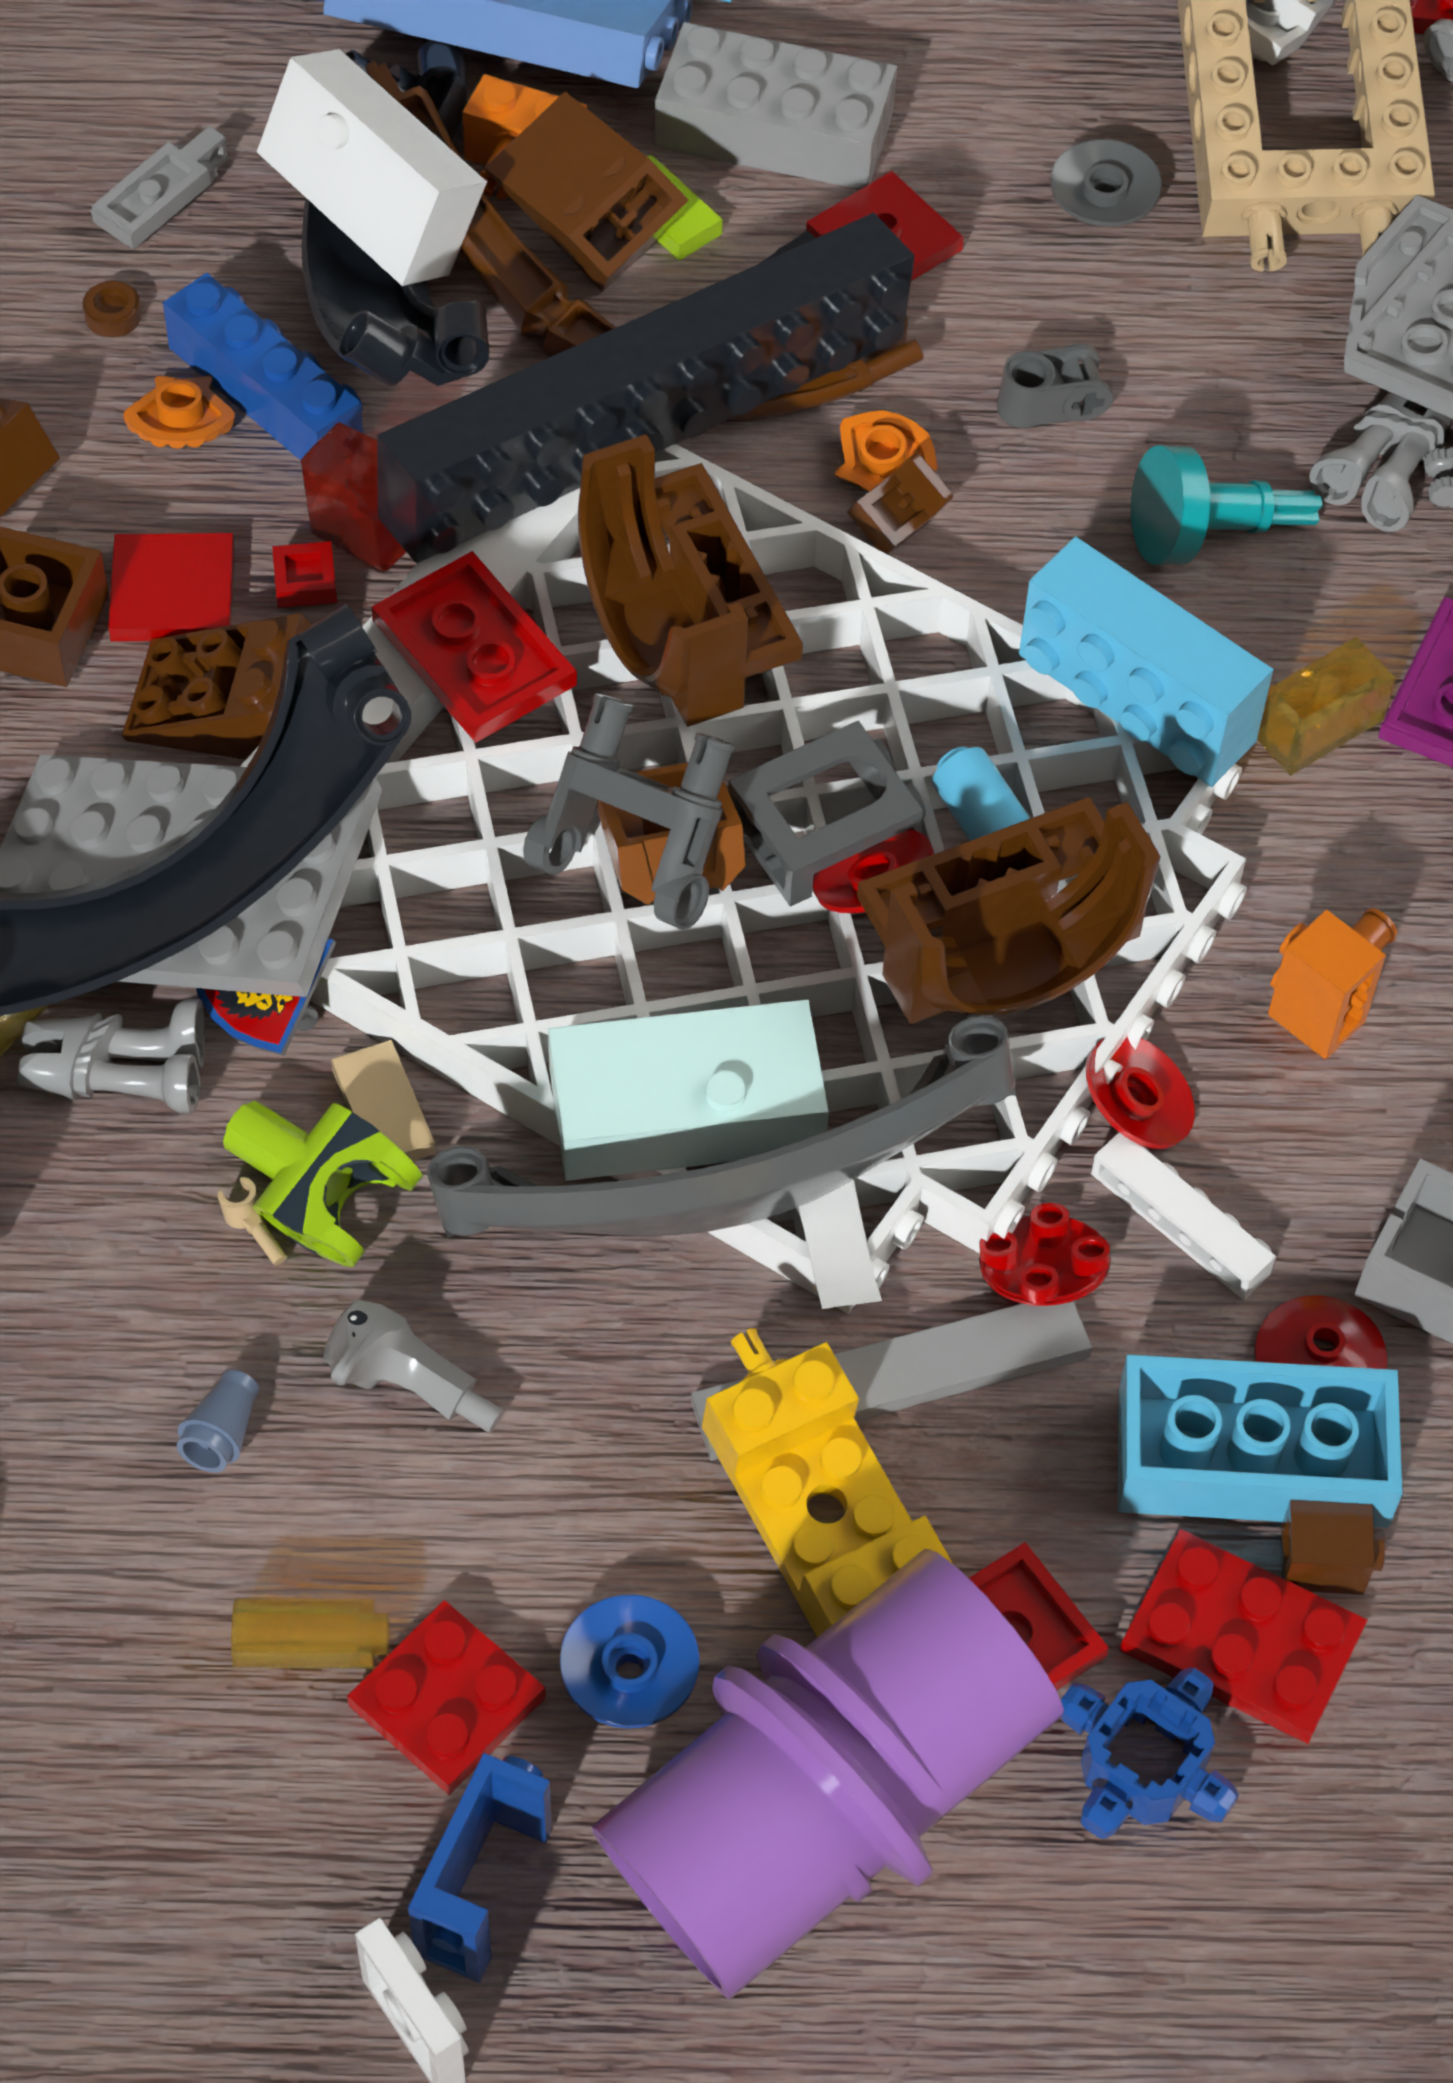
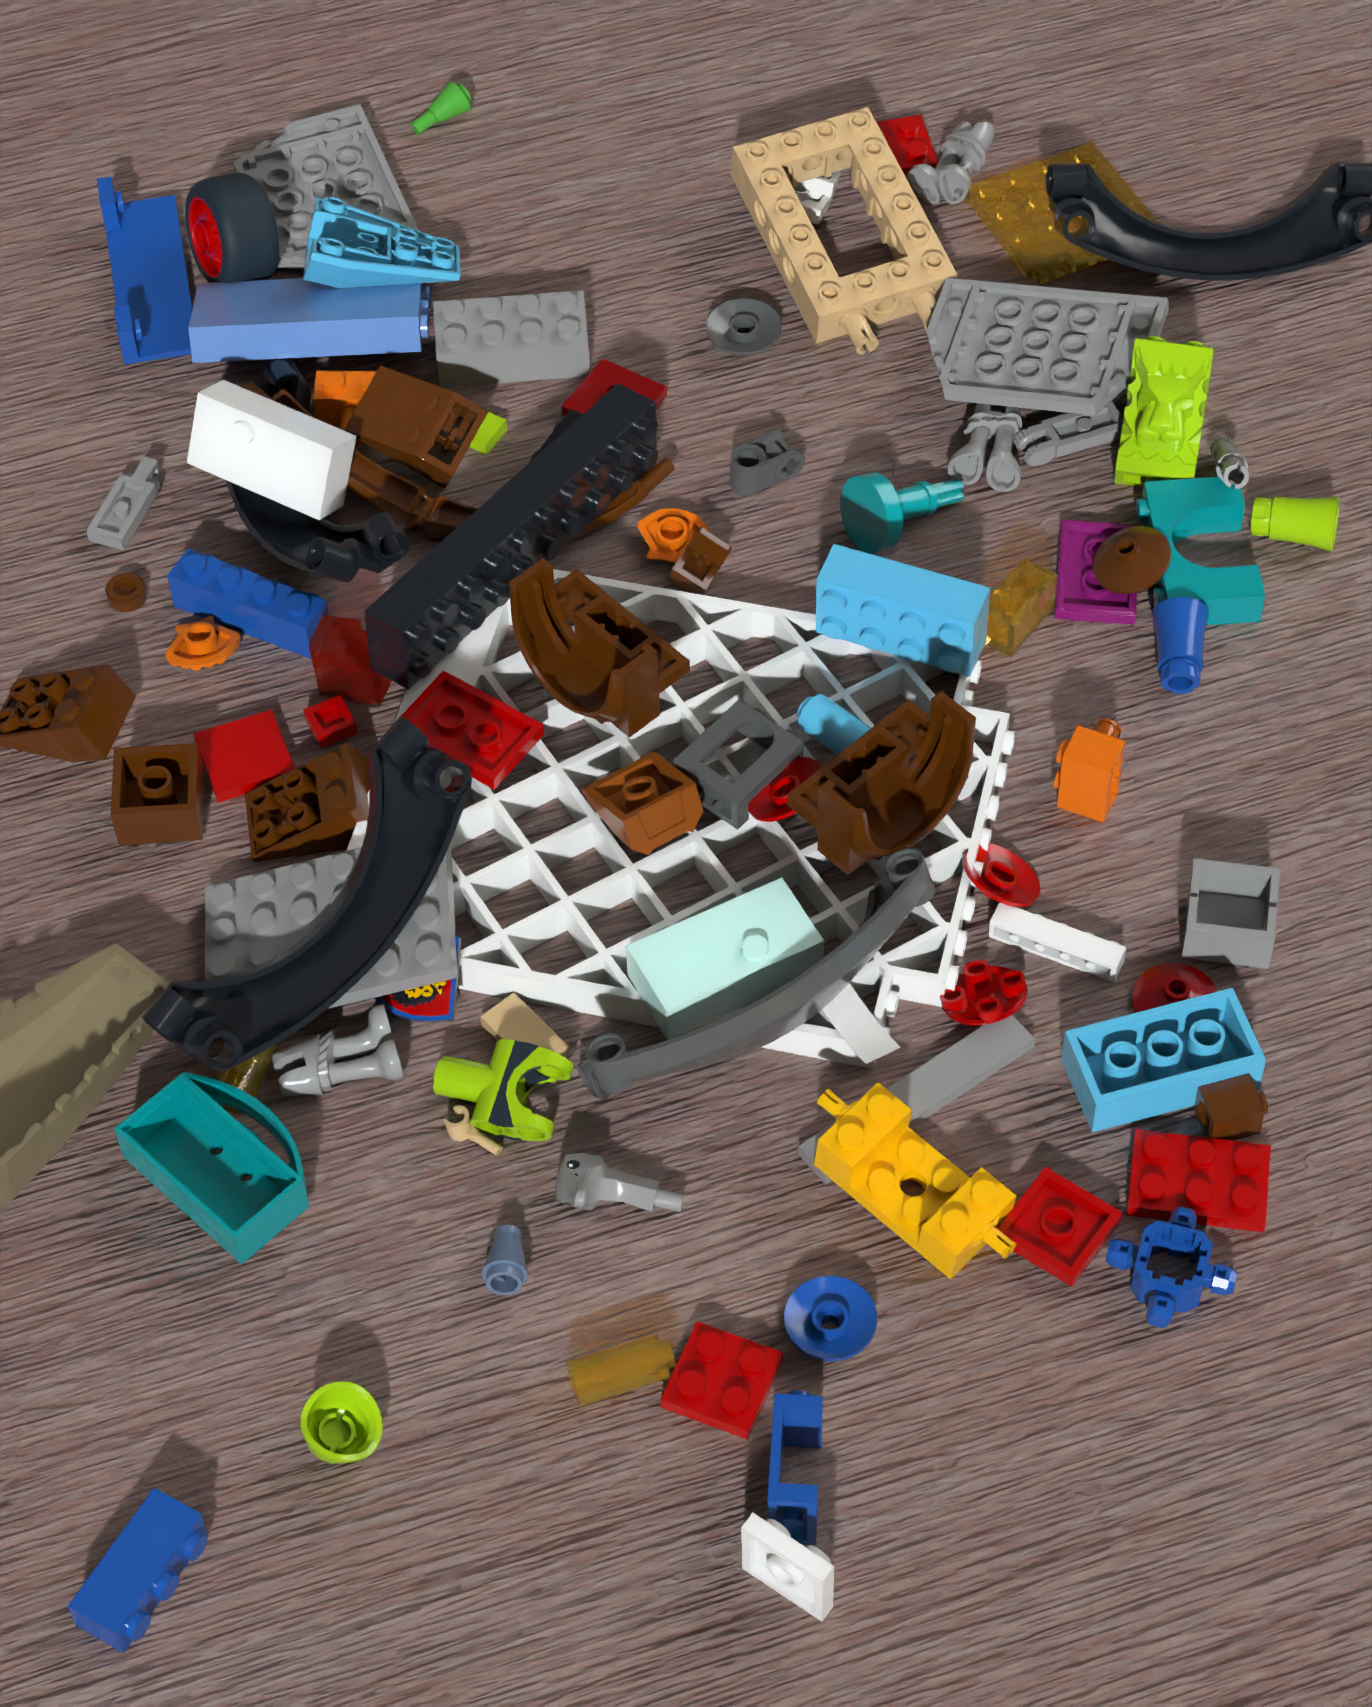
camera: 15 degrees left, 5 degrees down
dark grey connector [523,693,736,930] -> none
medium lavender piece [591,1548,1064,2000] -> none

